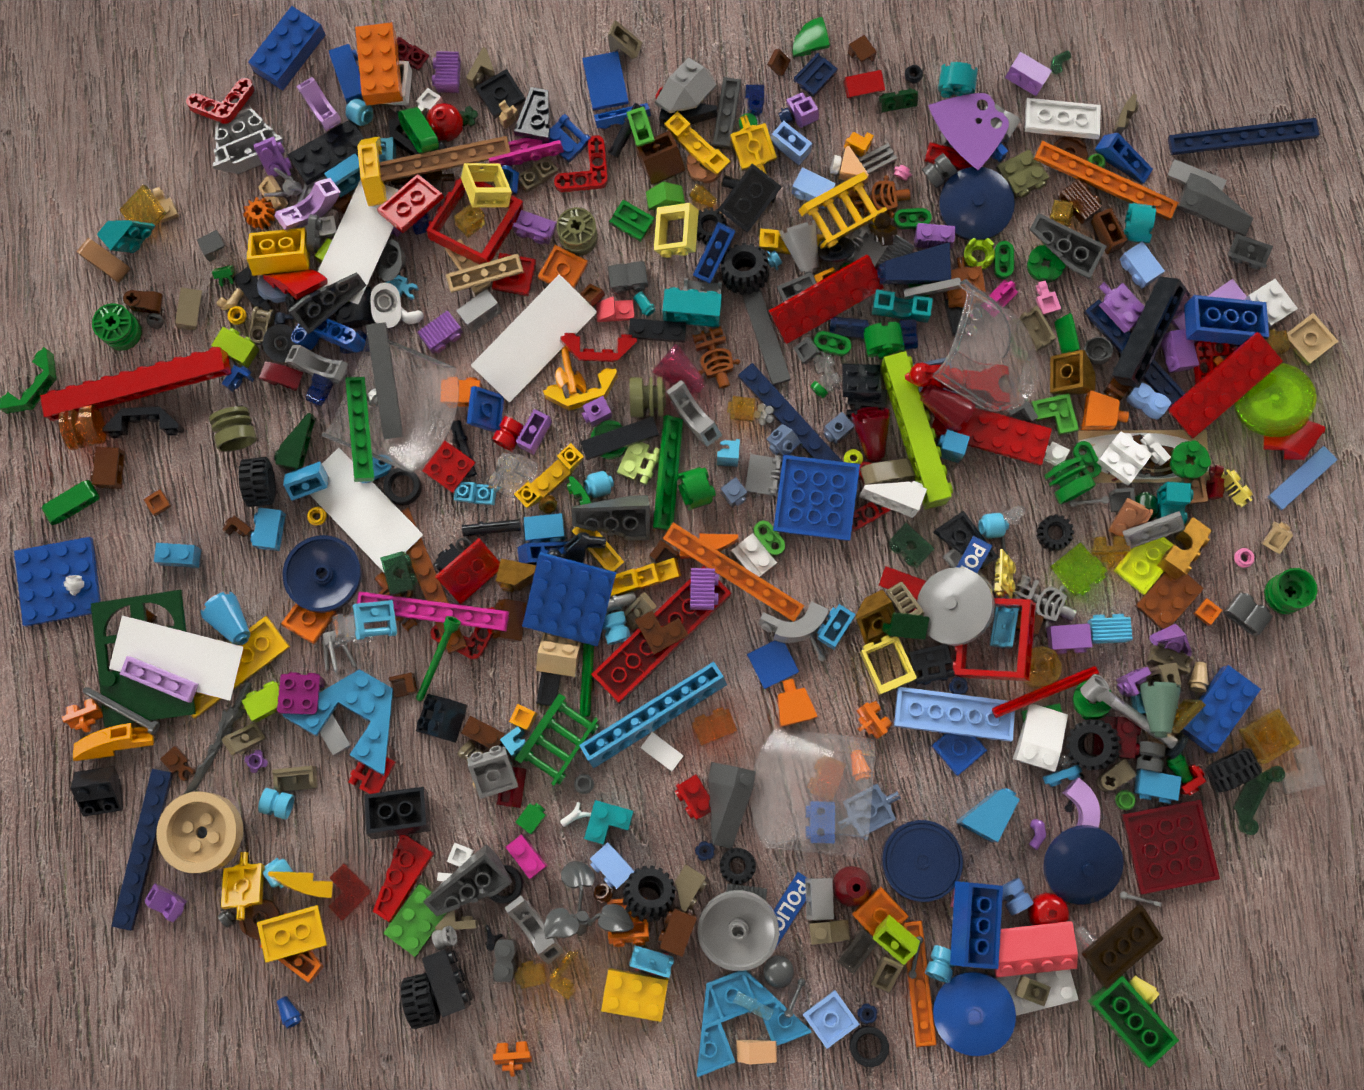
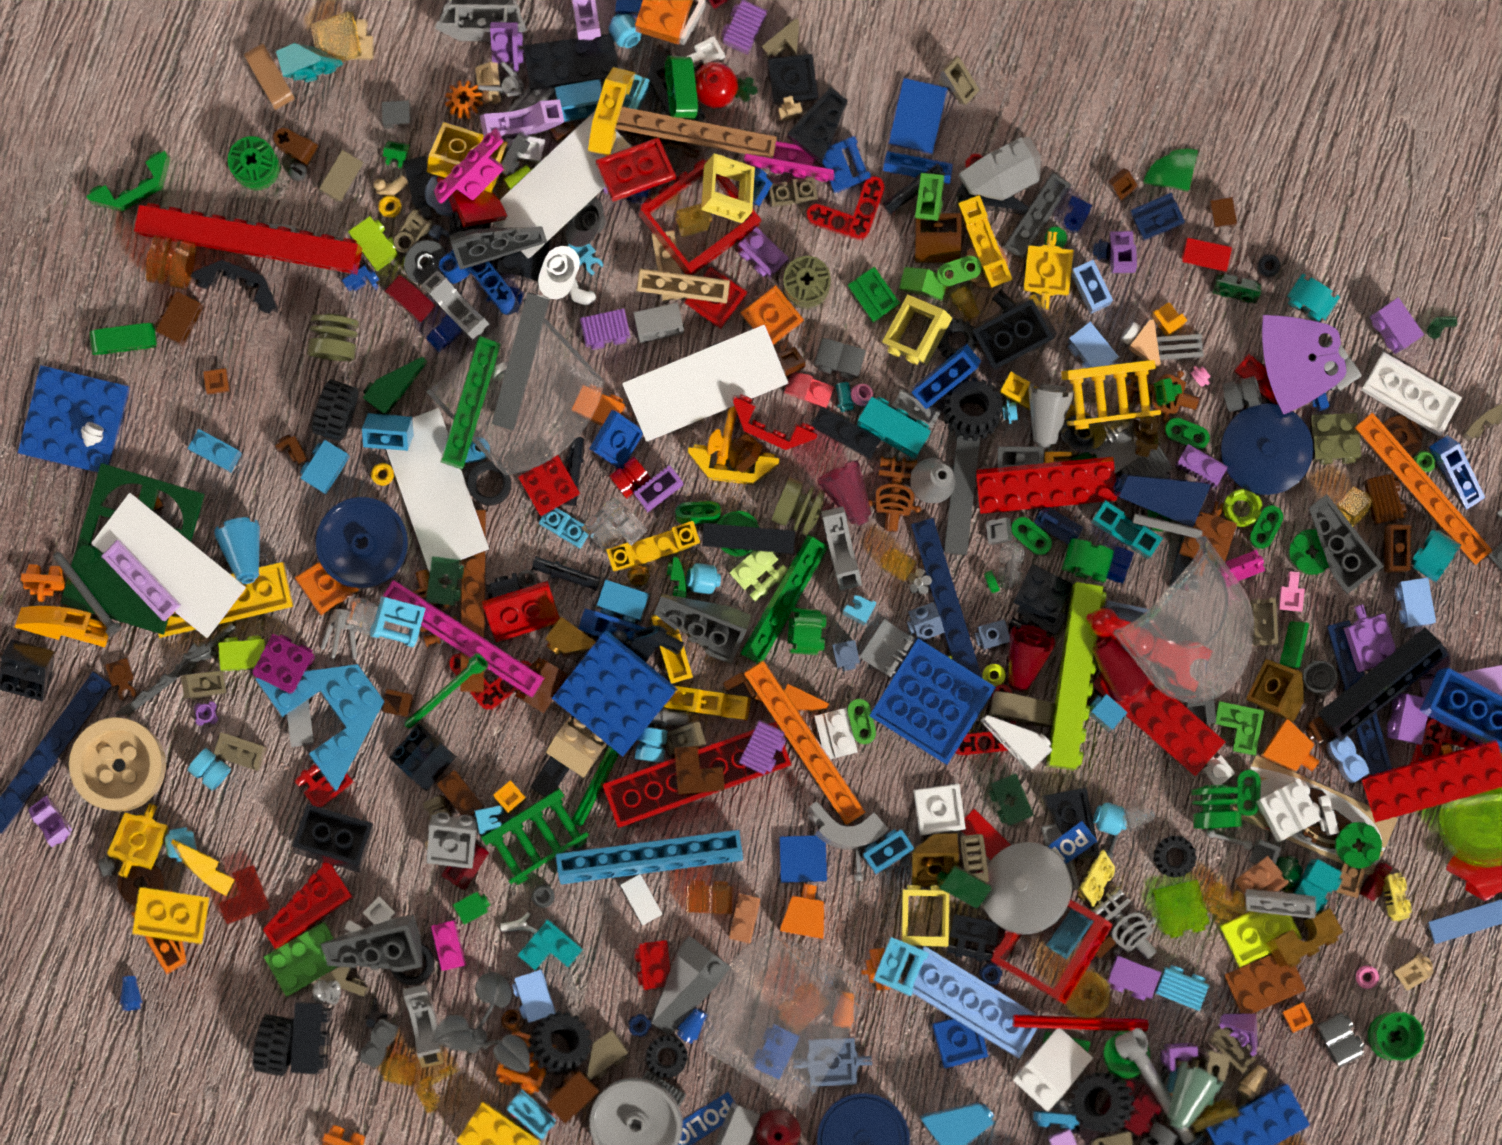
camera: 20 degrees right, 5 degrees up
medium lavender brick [581,396,612,427] -> none
none -> dark pink bracket [434,128,504,204]
none -> green plate [675,501,721,524]
none -> blue cone [677,1007,707,1043]
none -> nougat brick [729,894,761,944]
none -> reddish brown bracket [731,432,763,473]
none -> bright pink plate [851,384,873,406]
none -> medium azure plate [873,937,929,997]
none -> light grey cone [910,458,956,503]
none -> white plate [913,784,966,836]
none -> bright green plate [937,256,982,286]
none -> green tile [1153,378,1182,406]

